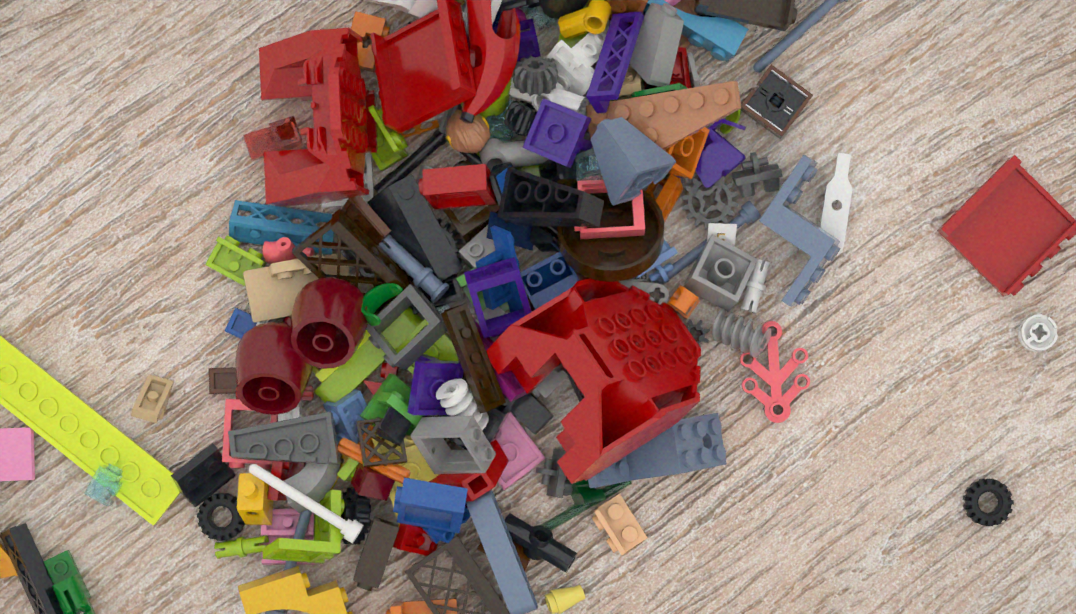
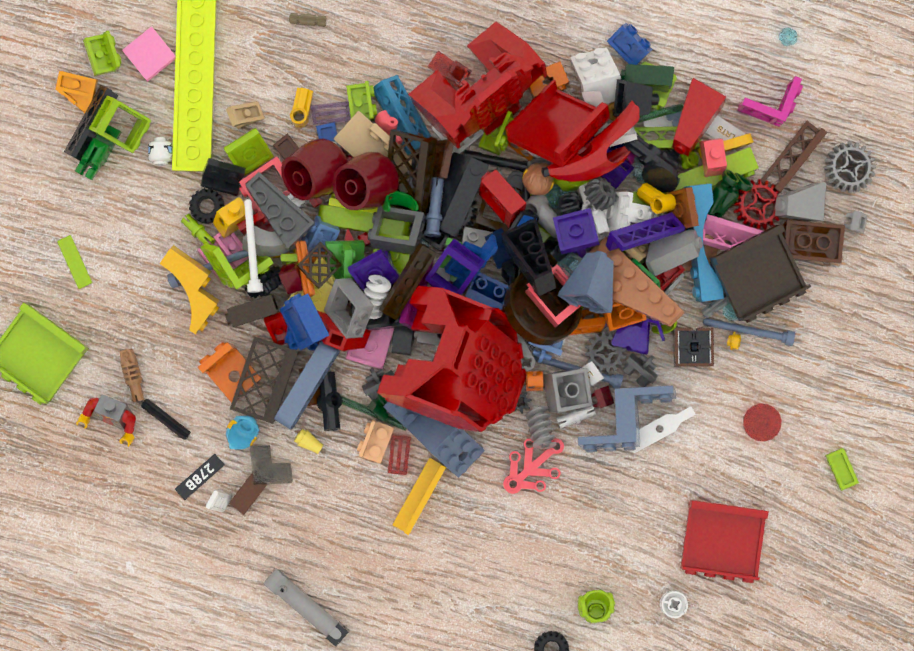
camera: 50 degrees right, 0 degrees up
clear light blue brick [84,463,123,506] -> none
black slope [376,406,412,446] -> none
none -> lime window [89,96,151,153]
none -> white head [148,137,173,166]
none -> lime bracket [224,128,274,176]
none -> dark tan axle [289,13,327,27]
none -> yellow piece [290,88,314,128]
none -> clear purple tile [311,101,351,125]
none -> clear red tile [388,435,411,475]
none -> yellow fence [392,457,446,535]
none -> black tile [507,171,523,191]
none -> lime hair [577,590,615,623]
none -> dark red tile [591,386,615,409]
none -> light grey axle [701,293,729,318]
none -> clear light blue plate [723,302,738,321]
none -> yellow plate [727,332,741,350]
none -> clear red tile [743,403,782,442]
none -> lime tile [825,448,859,491]

